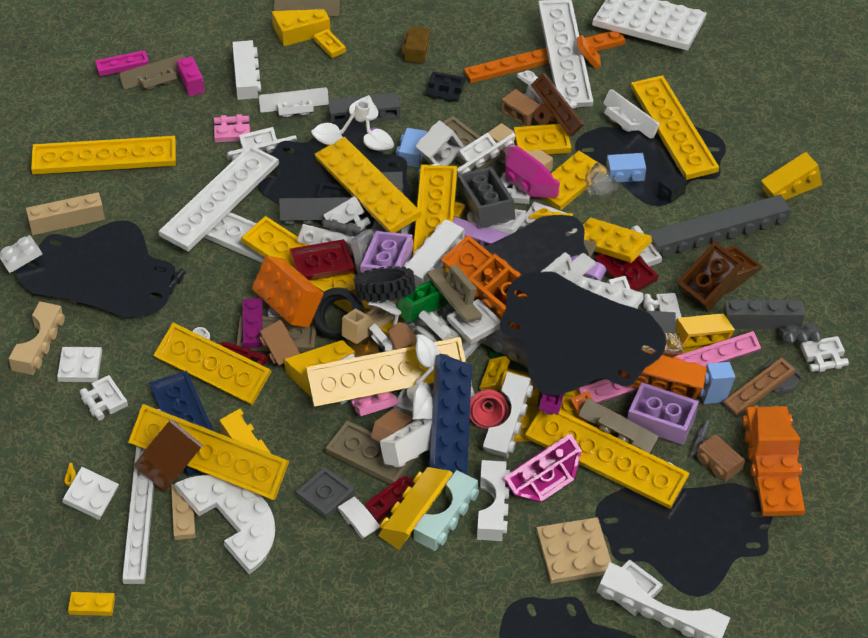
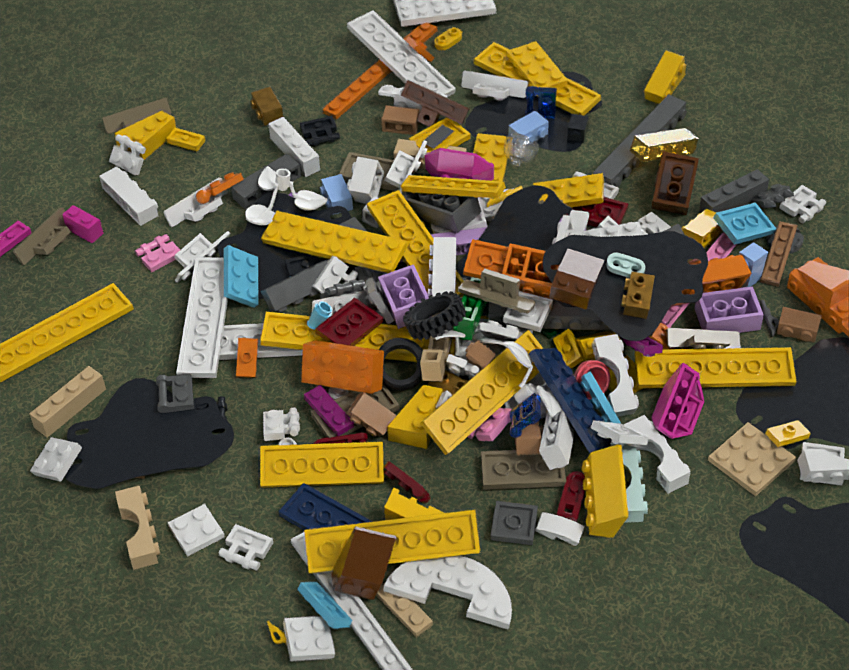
camera: 30 degrees left, 0 degrees up
none -> white plate [109,134,146,175]
none -> dark grey plate [156,374,194,413]
none -> orange plate [196,172,244,204]
none -> medium azure plate [224,245,258,307]
none -> orange plate [236,338,258,378]
none -> white plate [263,407,300,441]
none -> white brick [268,117,320,177]
none -> medium azure plate [297,582,352,629]
none -> medium azure cone [307,301,332,330]
none -> dark red plate [384,461,430,504]
none -> yellow plate [401,175,506,199]
none -> dark grey sticker [422,125,454,149]
none -> yellow plate [434,28,462,51]
none -> yellow plate [507,41,568,95]
none -> clear blue plate [509,392,541,438]
none -> clear blue plate [525,86,557,119]
none -> reddish brown slope [549,249,605,310]
none -> medium azure plate [580,371,621,424]
none -> white plate [591,421,649,447]
none -> light aqua plate [606,253,645,278]
none -> pearl gold brick [621,271,655,319]
none -> clear yellow brick [630,128,699,162]
none -> medium azure plate [713,203,776,245]
none -> yellow plate [765,420,811,447]

